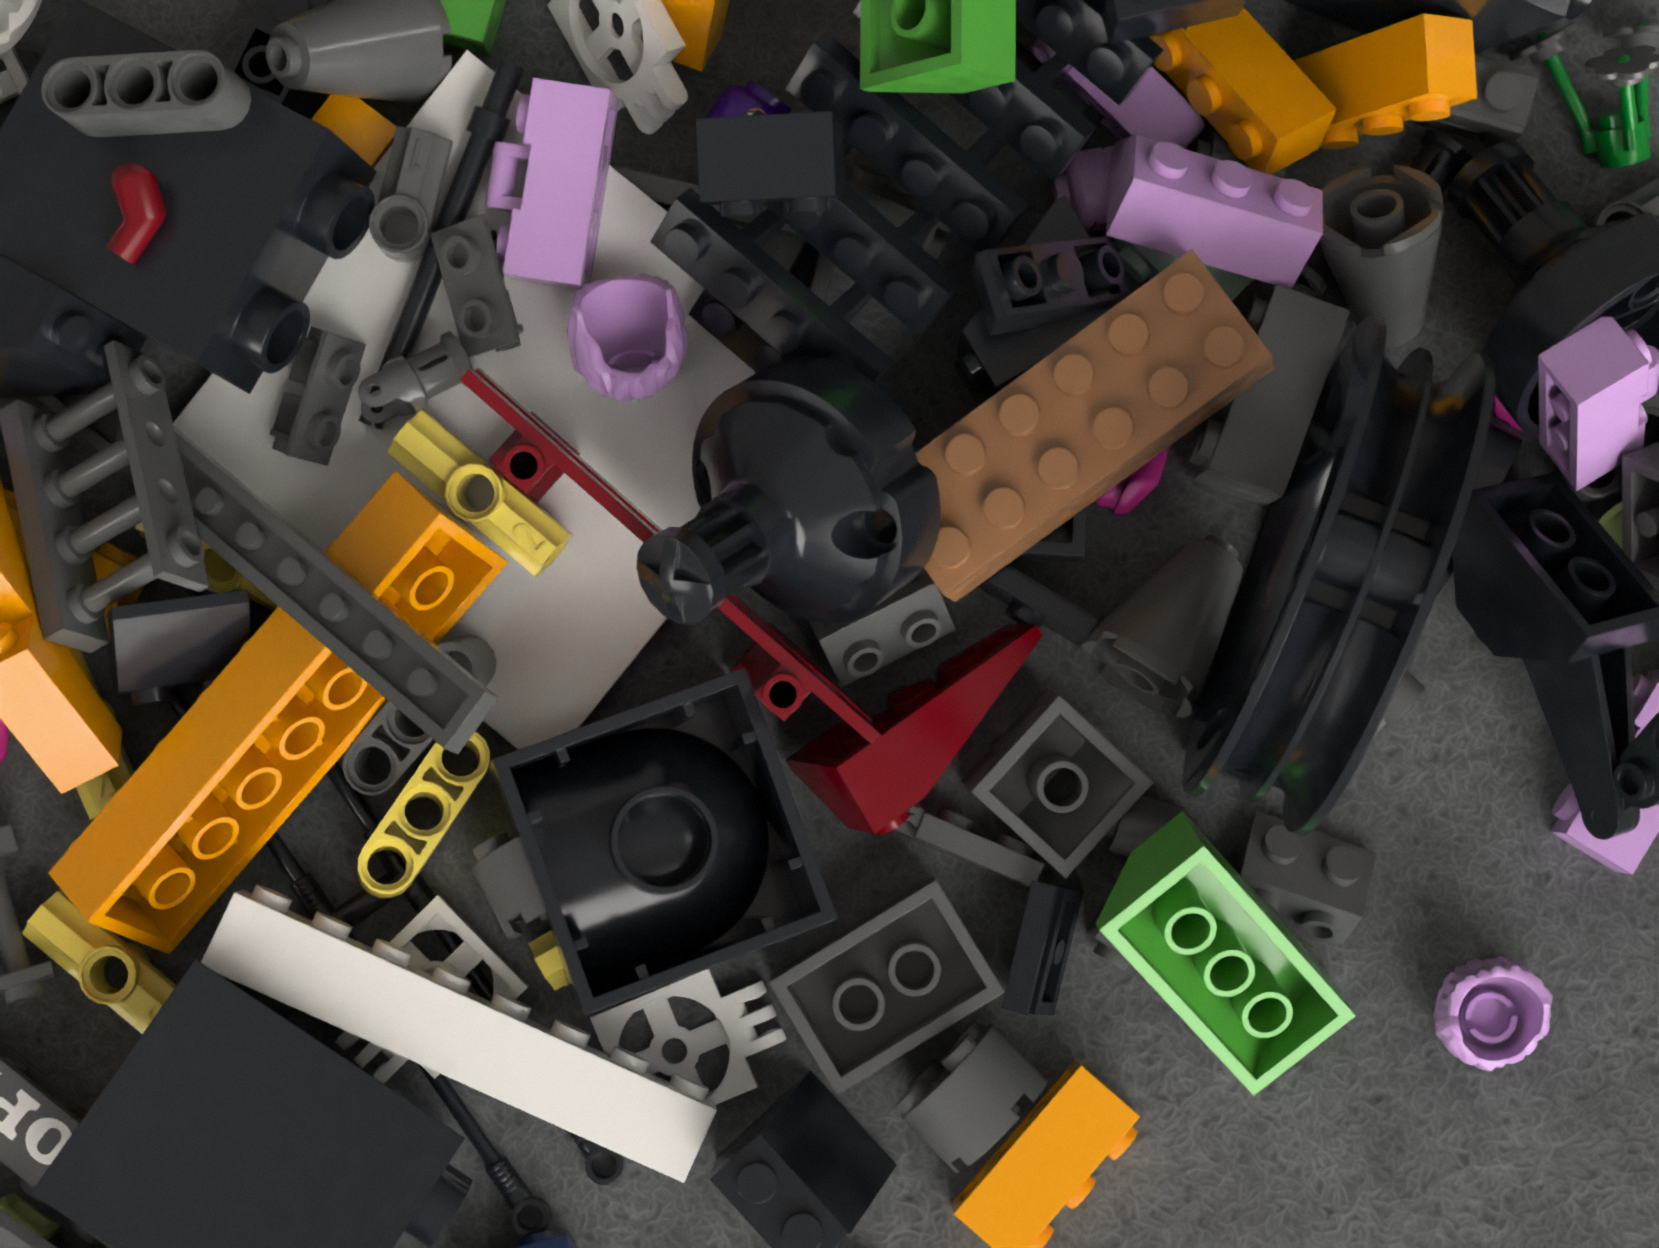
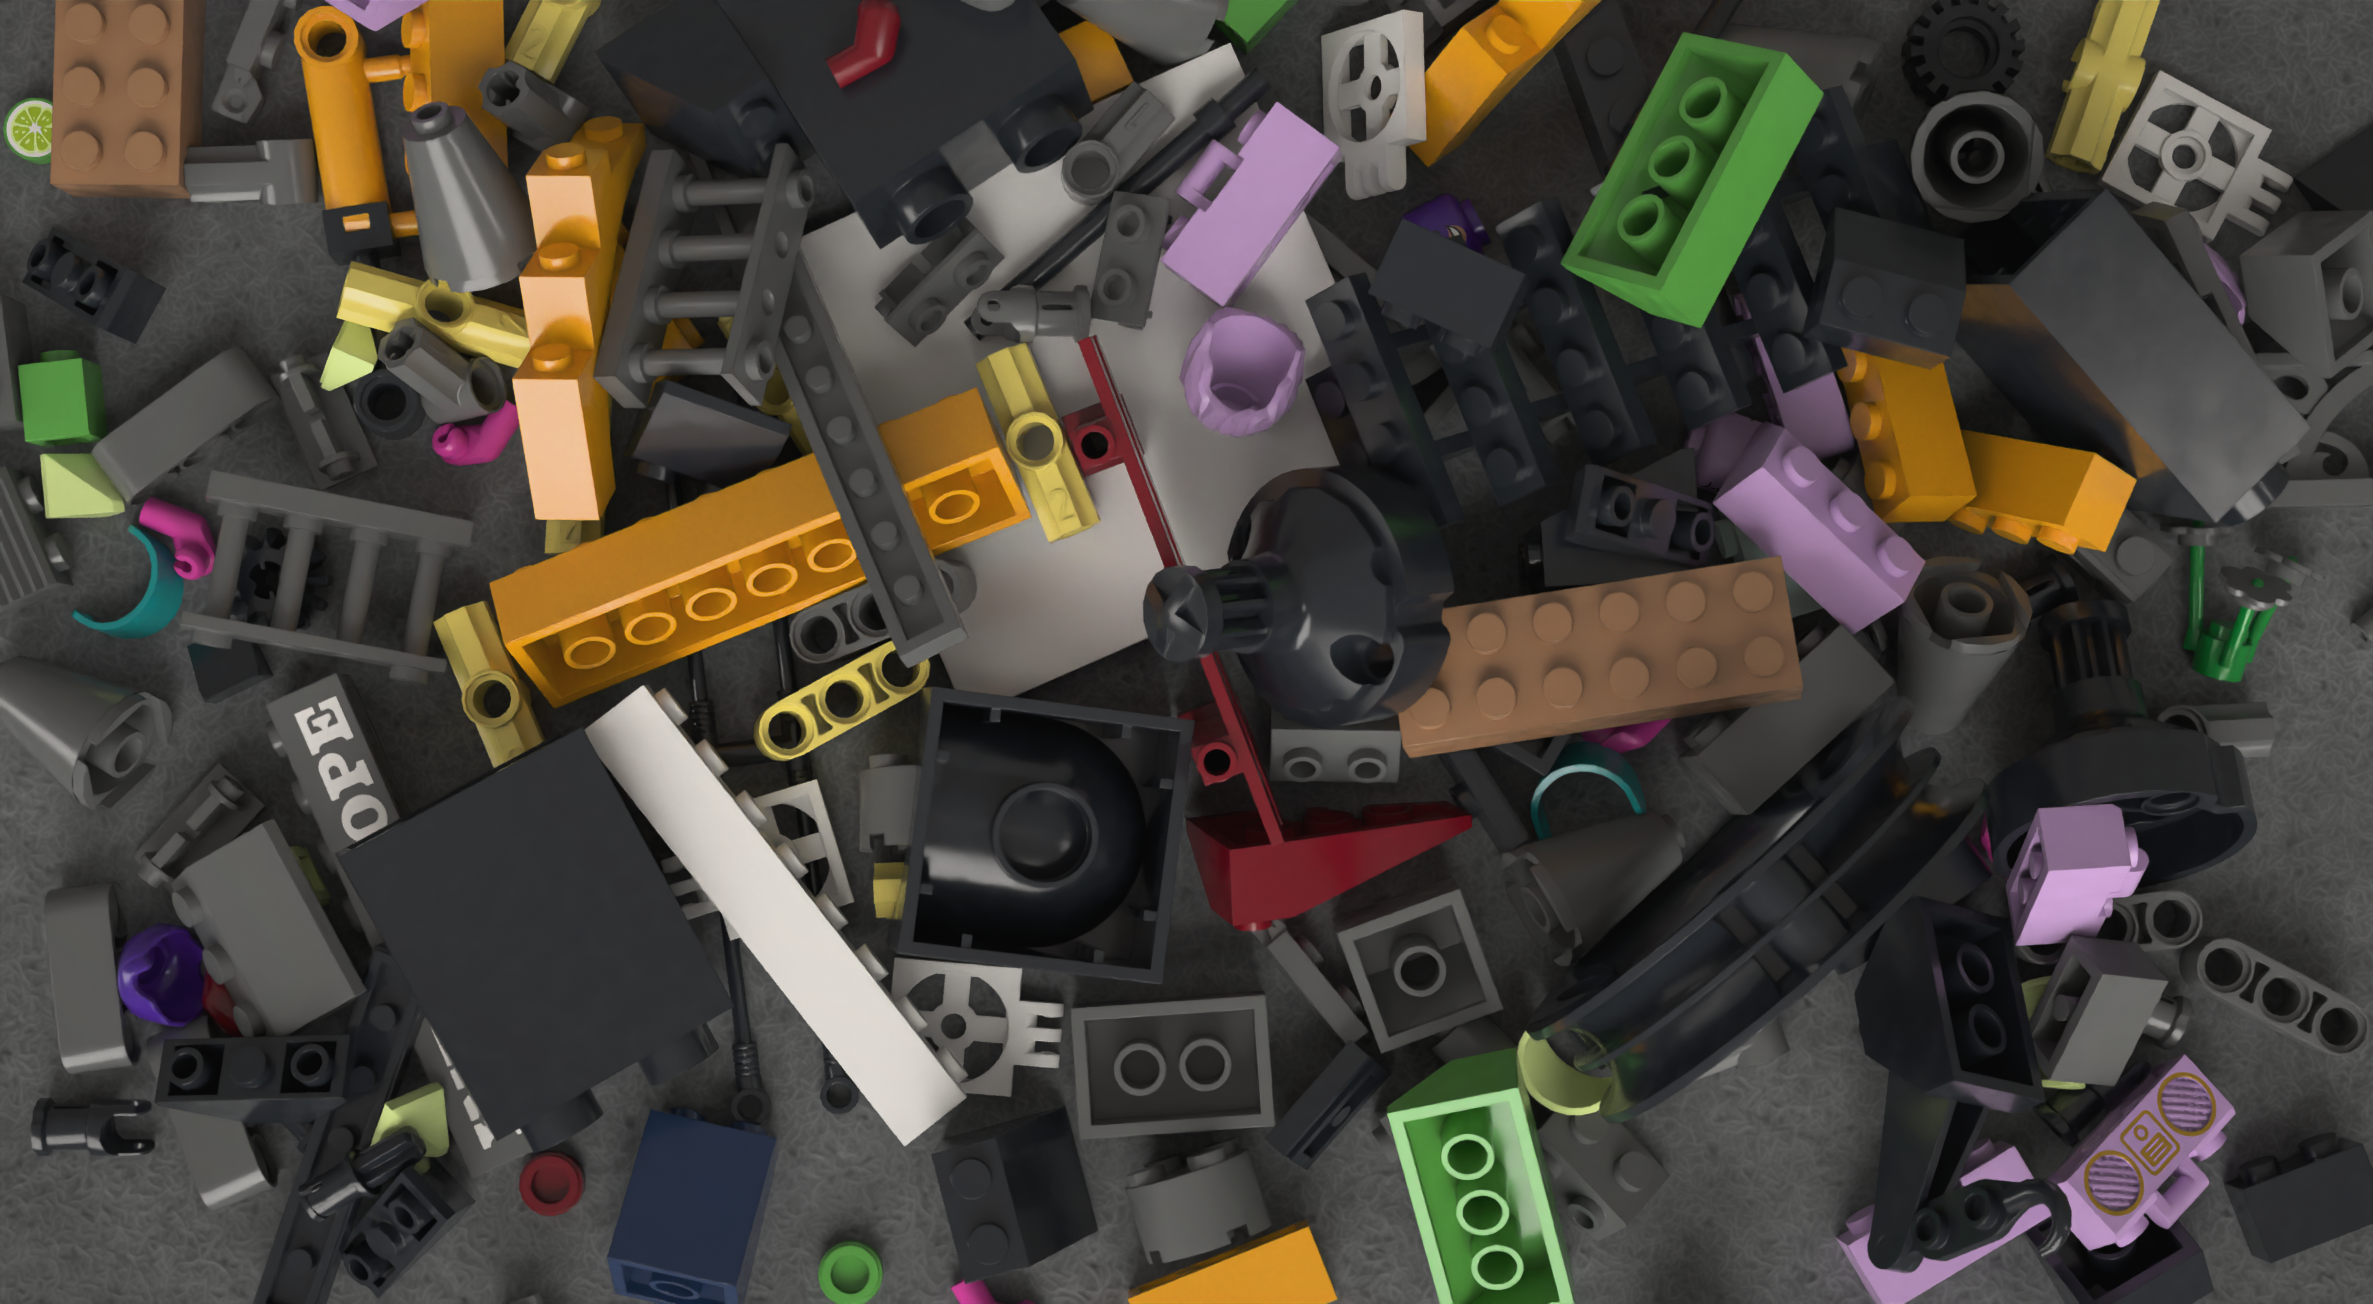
camera: 25 degrees right, 0 degrees up
none -> yellowish green helmet [1517,1030,1613,1115]
none -> teal helmet [1531,741,1647,840]

